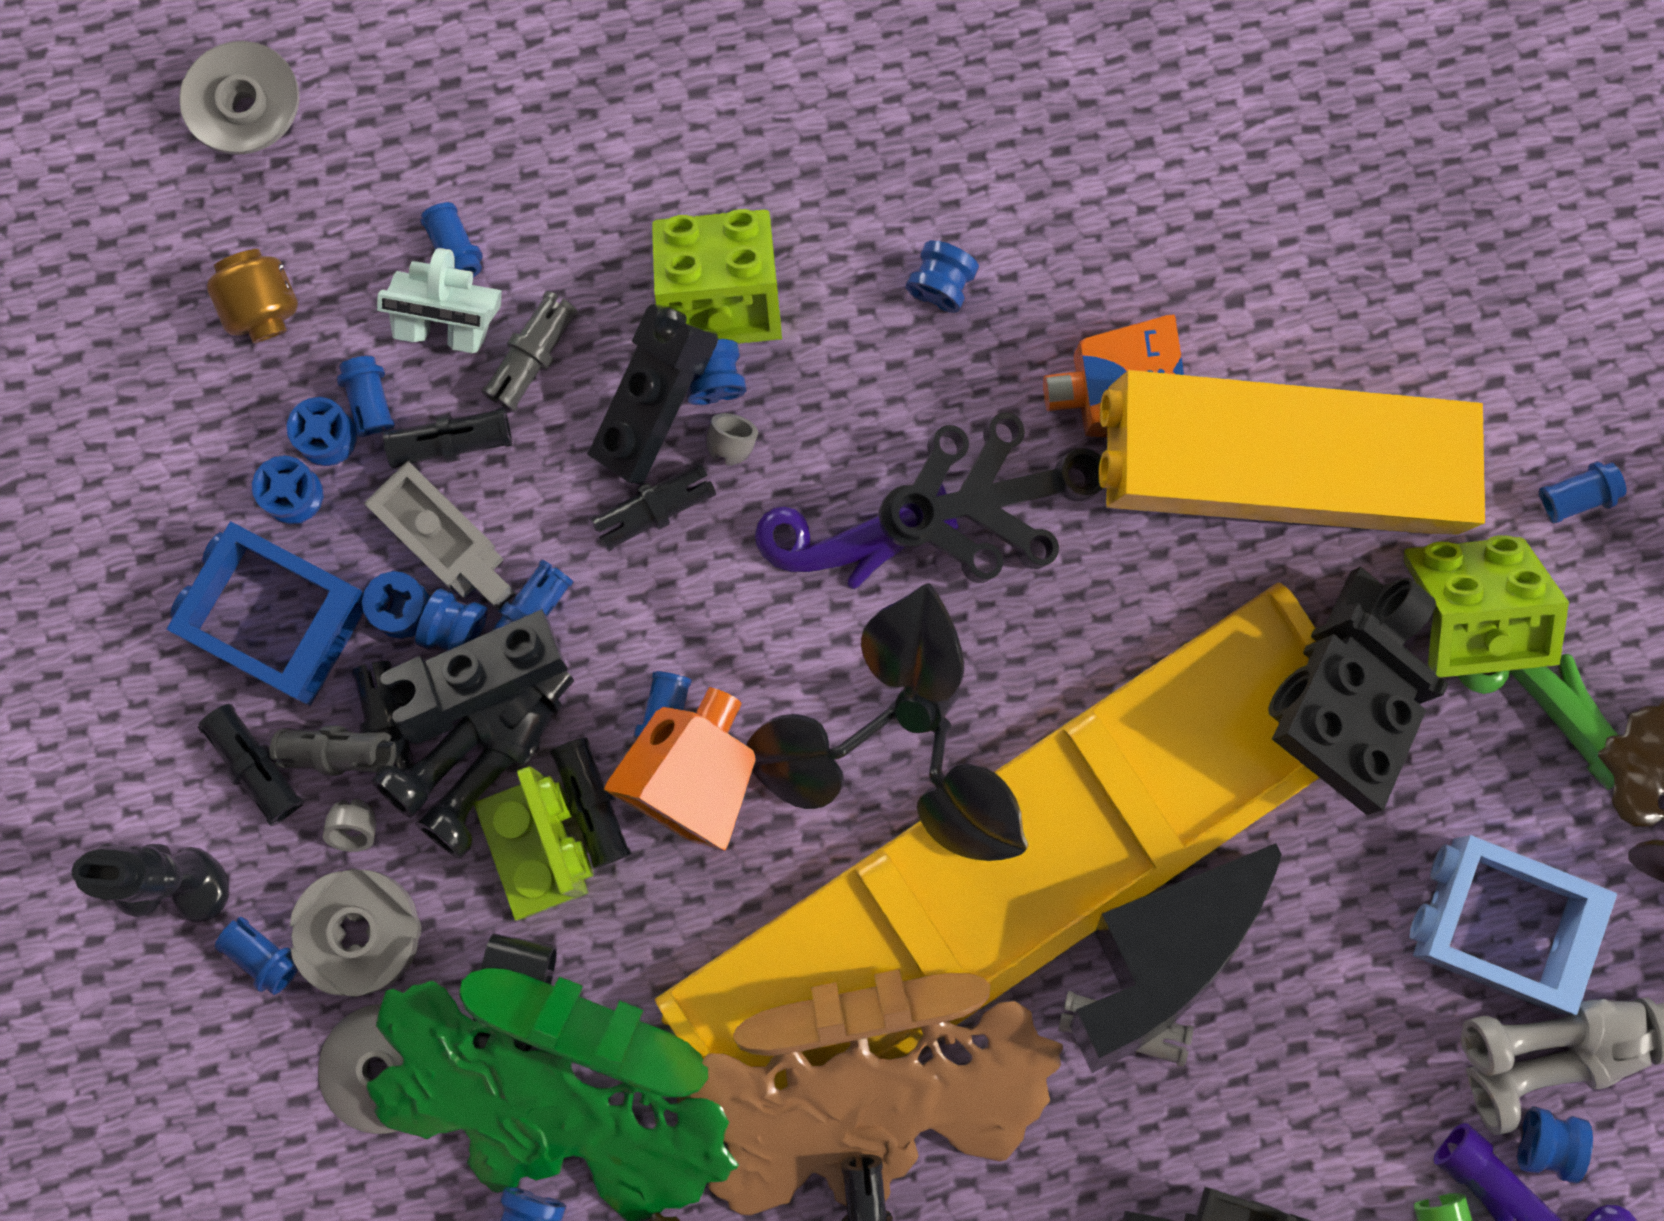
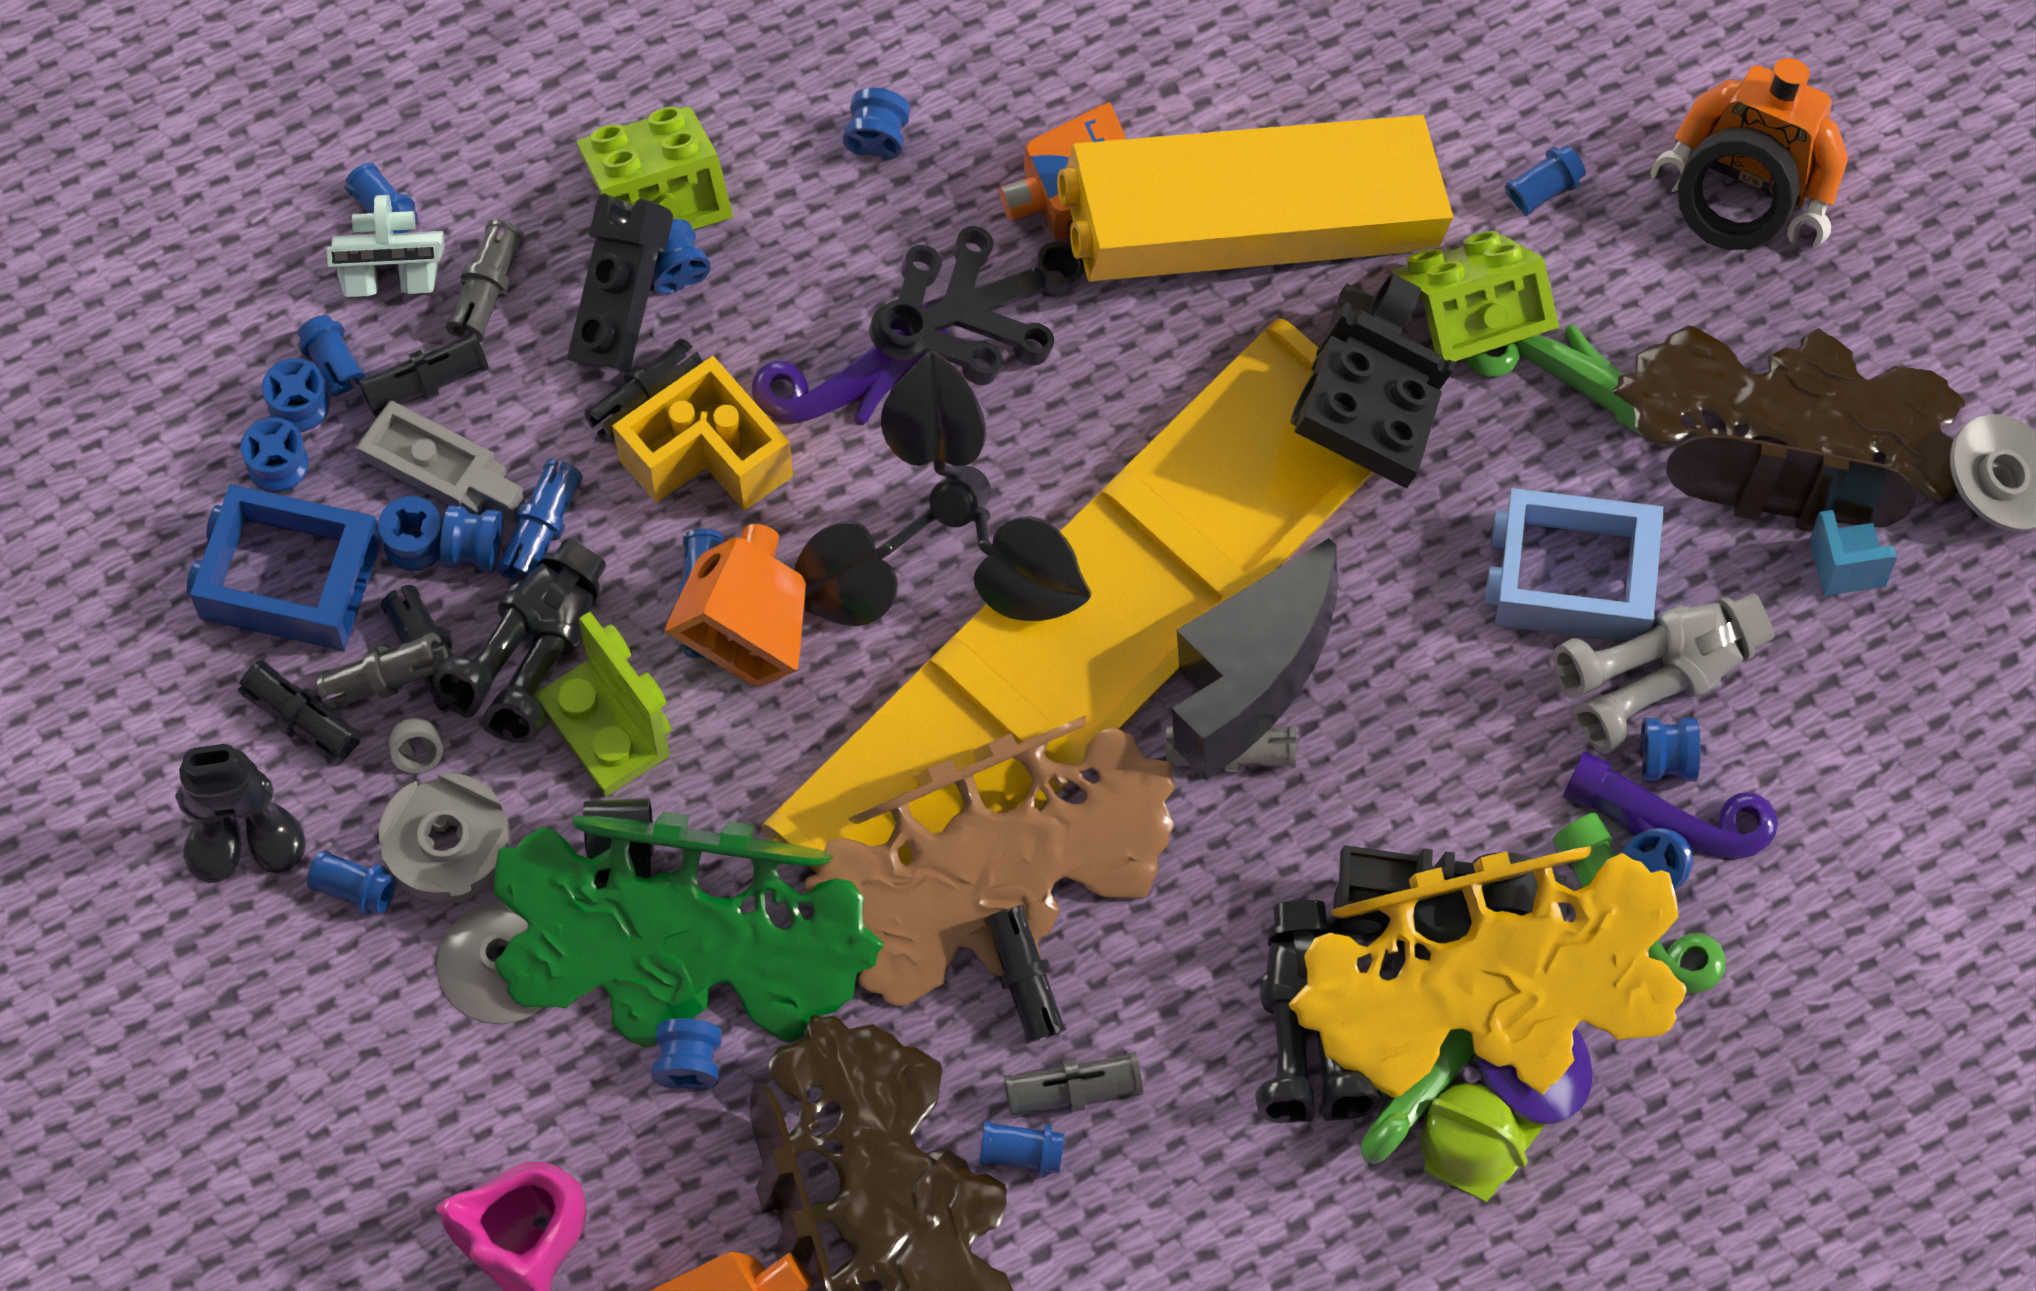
camera: 15 degrees left, 15 degrees down
light grey dish [179,41,299,155] -> none
pearl gold head [207,249,298,343] -> none
black plate [380,609,568,744] -> none
black pin [550,737,632,869] -> none
light grey hinge [706,413,758,466] -> none
none -> yellow brick [612,355,794,511]

